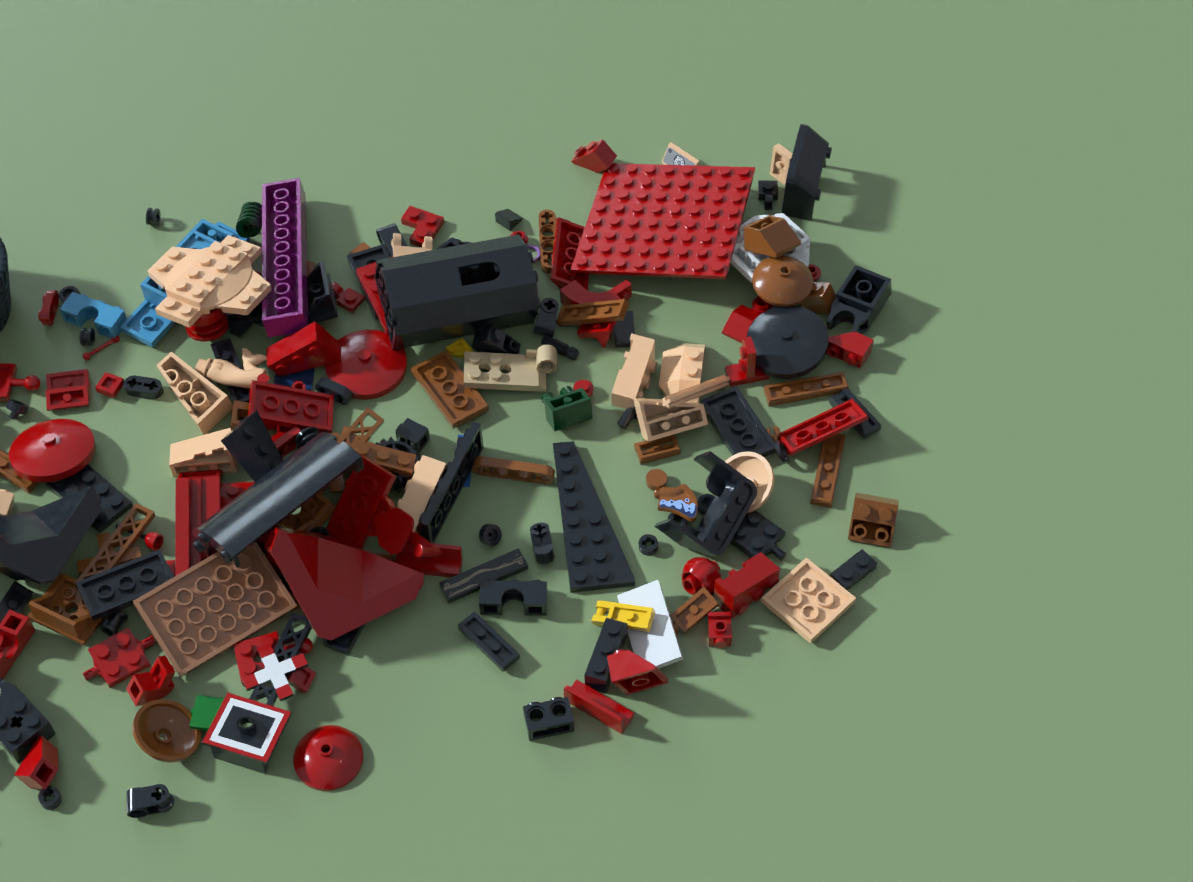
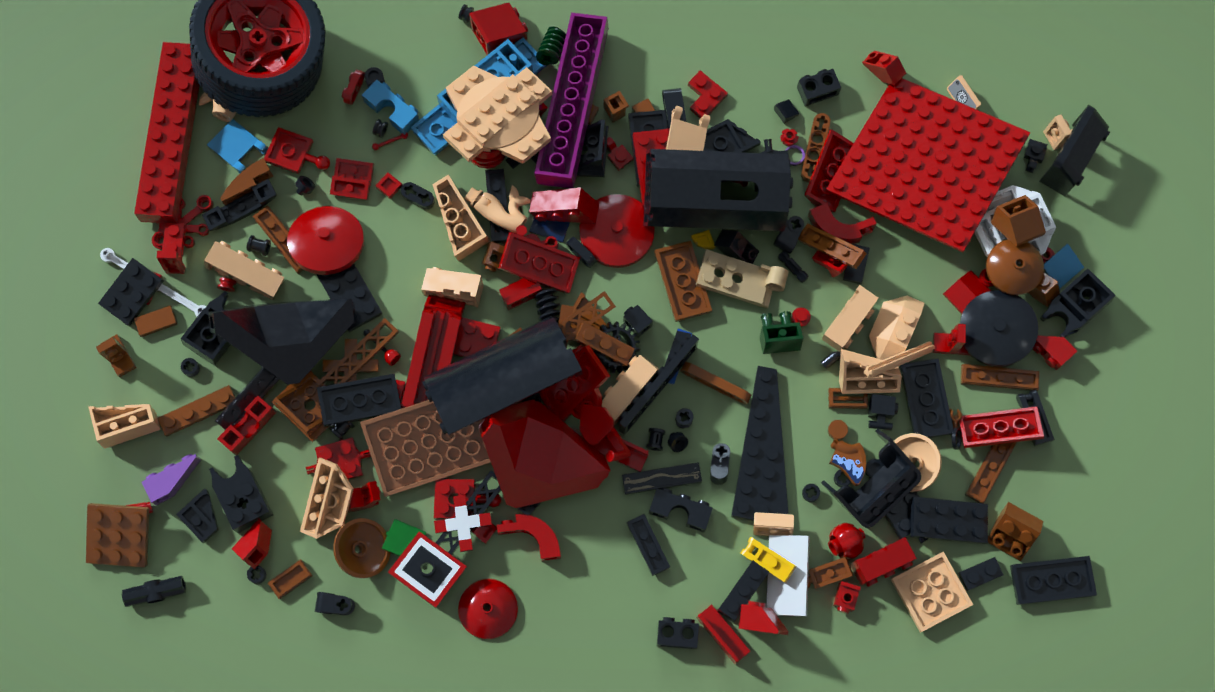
camera: 15 degrees right, 20 degrees up
black wedge [221,410,283,482] -> none
none -> dark orange tile [268,559,313,599]
none -> light nougat wedge [300,458,354,539]
none -> red slope [469,2,528,55]
none -> red arch [497,514,561,561]
none -> dark orange brick [603,91,629,122]
none -> black bush [646,428,666,451]
none -> black bush [675,408,693,429]
none -> light nougat slope [753,512,794,536]
none -> black brick [797,69,841,107]
none -> black brick [868,394,898,431]
none -> black plate [910,497,988,544]
none -> black plate [1010,556,1097,605]
none -> dark azure window [1044,244,1084,289]

